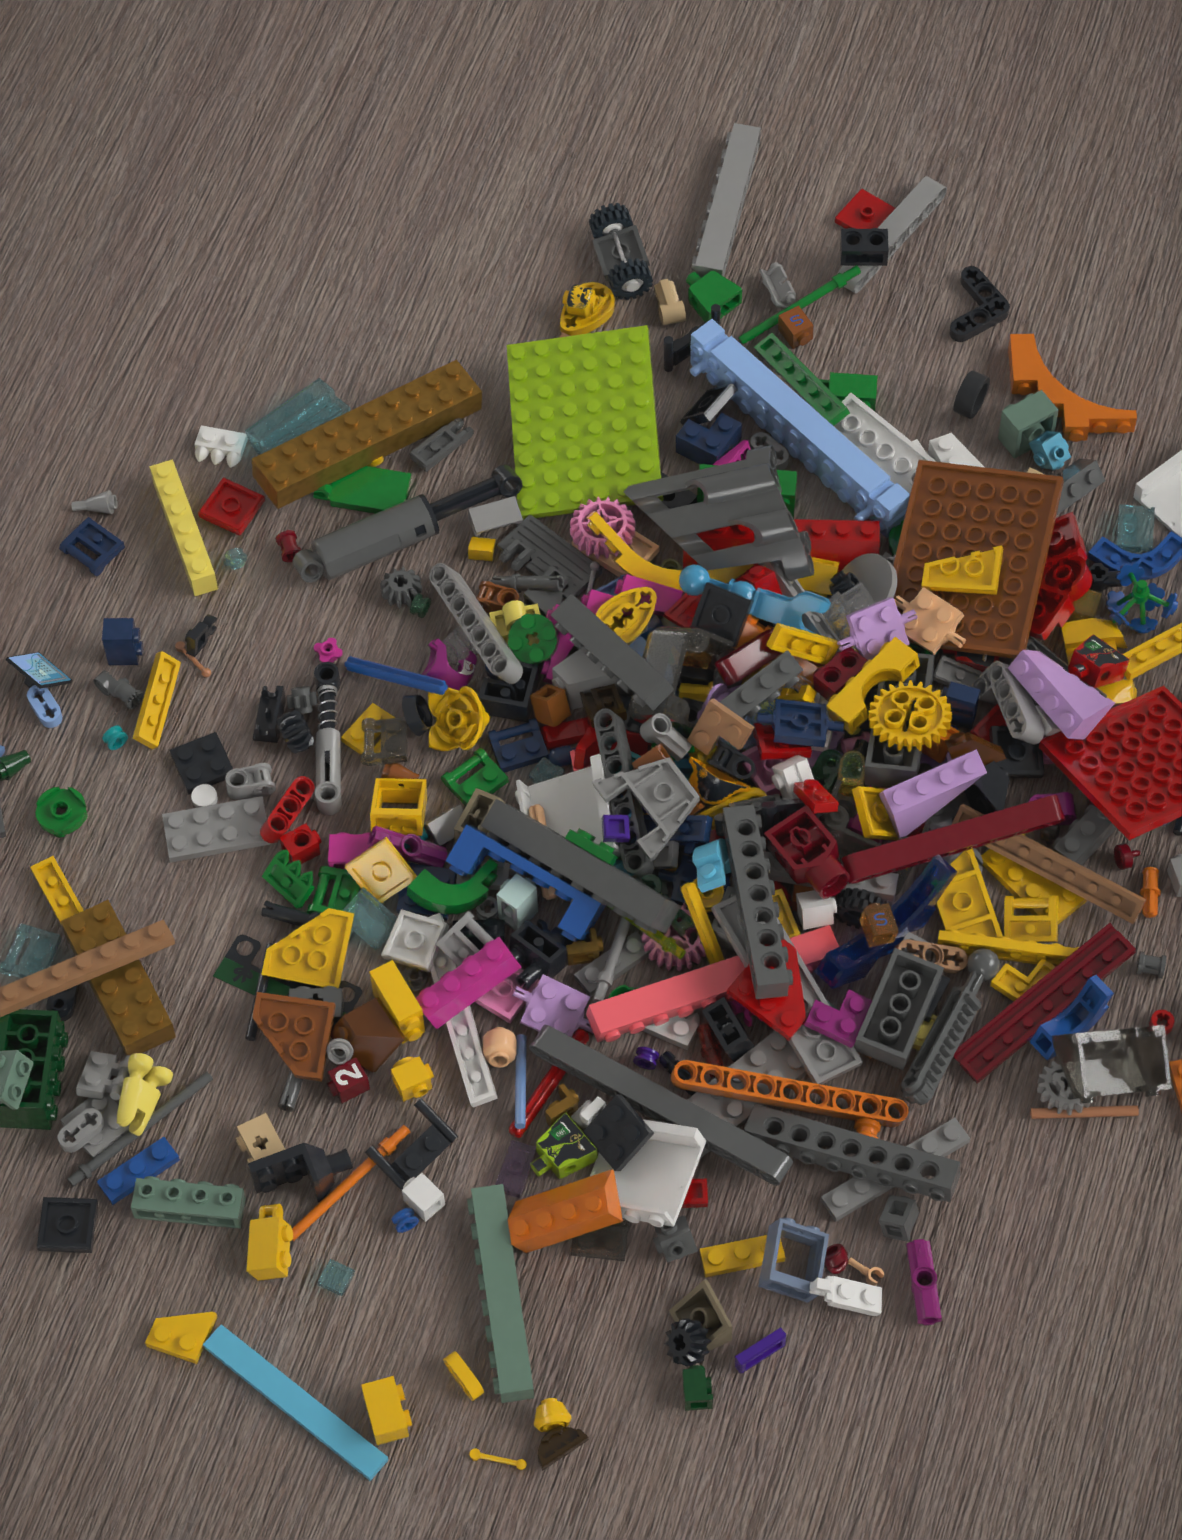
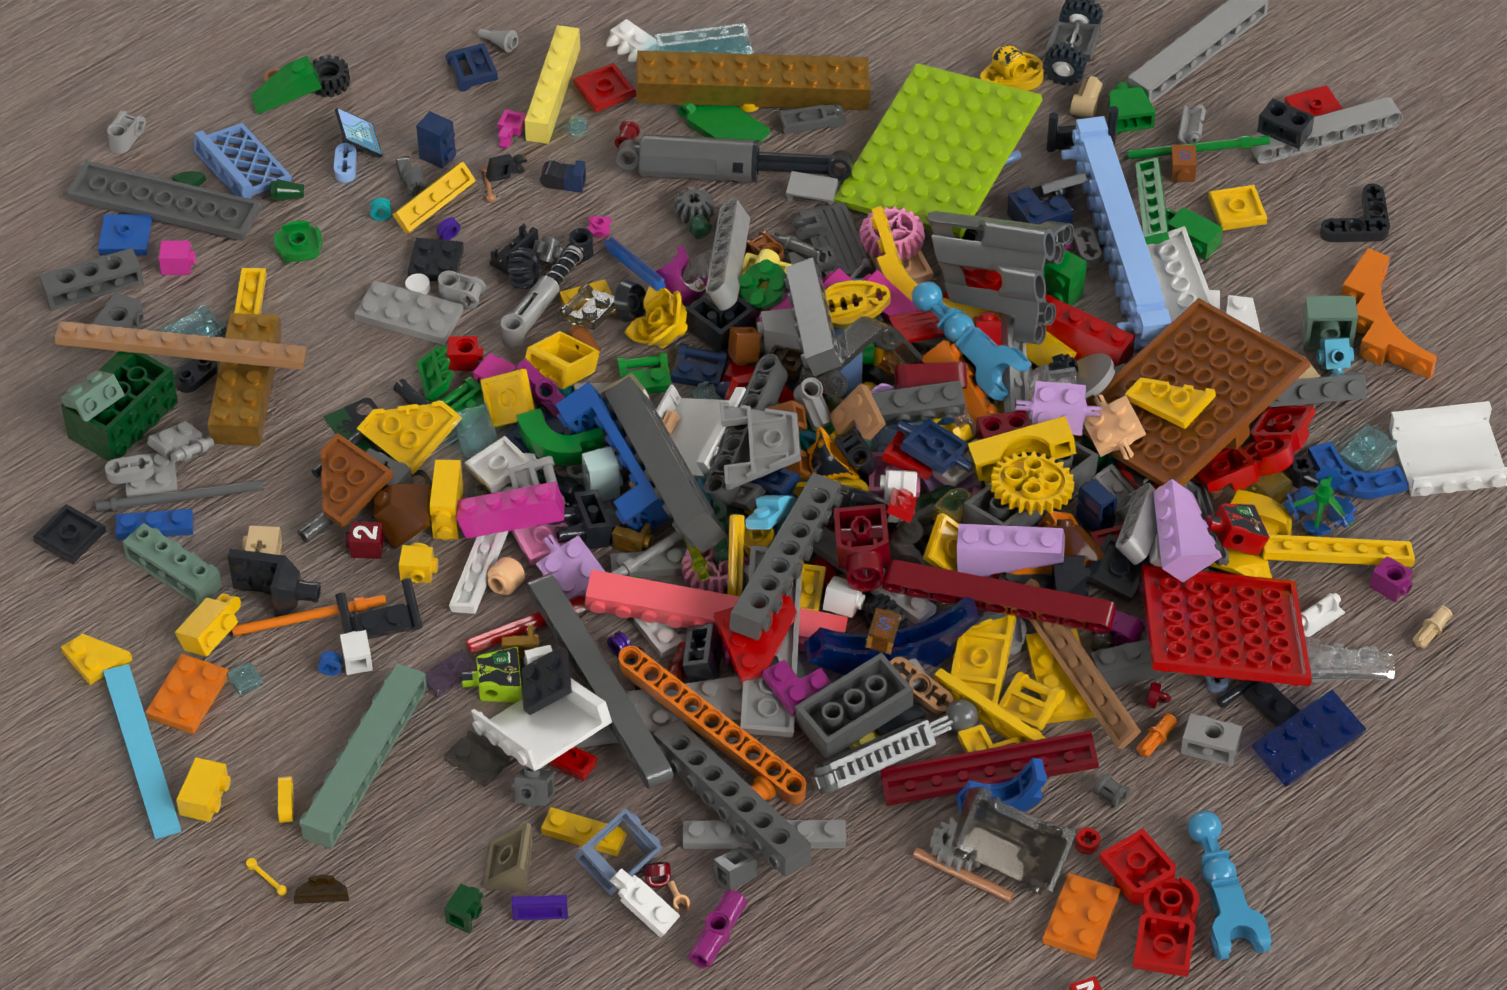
camera: 30 degrees right, 10 degrees down
light yellow piece [117,1053,173,1136] -> none
red beam [260,776,315,843] -> none
light grey plate [327,1038,353,1064] -> none
yellow slope [468,537,496,561] -> none
orange slope [508,1169,623,1253] -> none
medium blue bar [515,1034,527,1129] -> none
yellow cone [534,1398,572,1432] -> none
green plate [565,828,618,865] -> none
dark purple tile [601,815,630,843] -> none
black gear [664,1318,711,1366] -> none
black plate [690,582,754,648] -> none
yellow plate [766,623,840,665] -> none
black tyre [953,370,990,419] -> none
none -> orange plate [145,654,230,734]
none -> dark purple tile [436,217,460,240]
none -> dark pink plate [497,109,527,149]
none -> leg [540,160,586,193]
none -> yellow plate [1208,185,1267,231]

